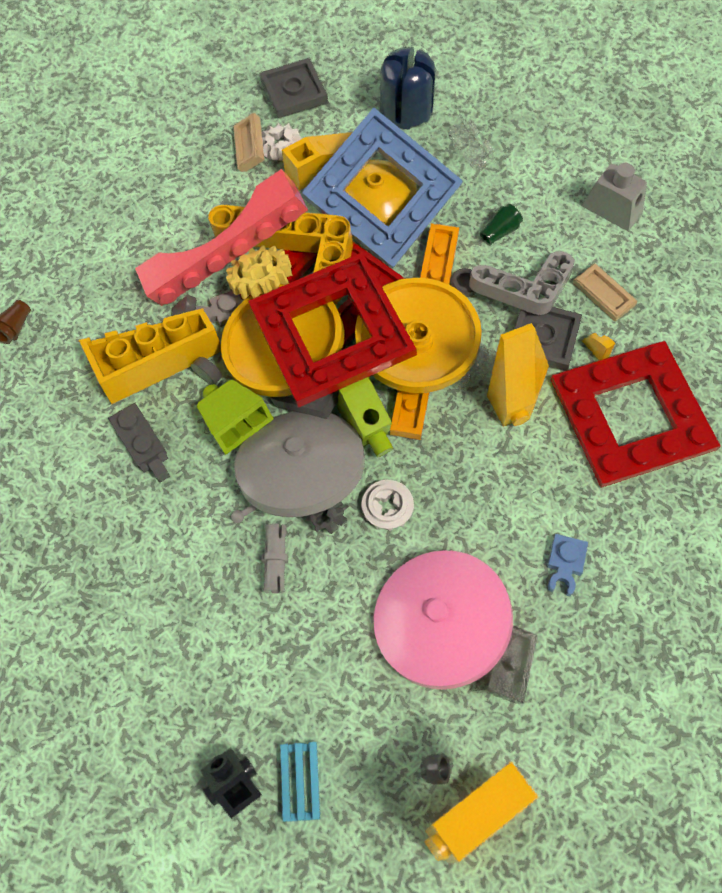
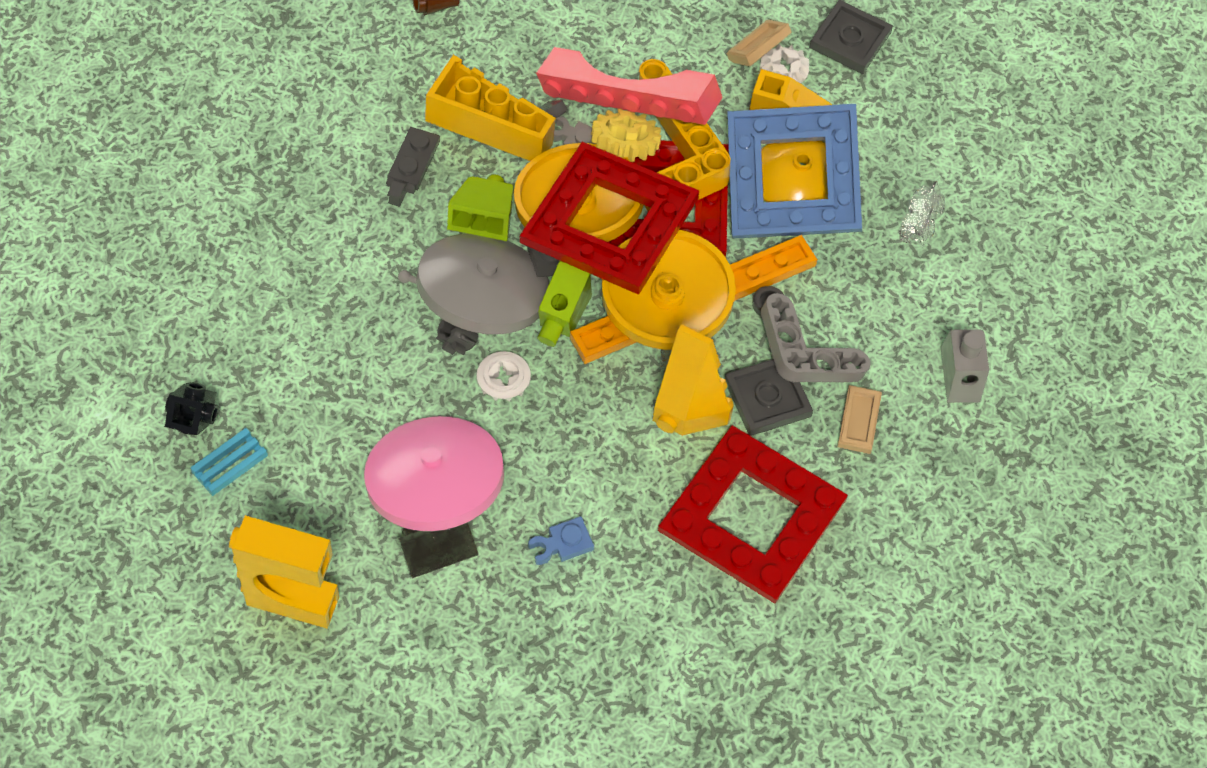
camera: 45 degrees right, 5 degrees down
dark grey tile [191,357,222,385] -> none
light grey pin [261,524,288,593] -> none
dark blue cylinder [380,47,436,130] -> none
dark green cone [480,204,523,245] -> none
yellow tile [582,333,615,361] -> none

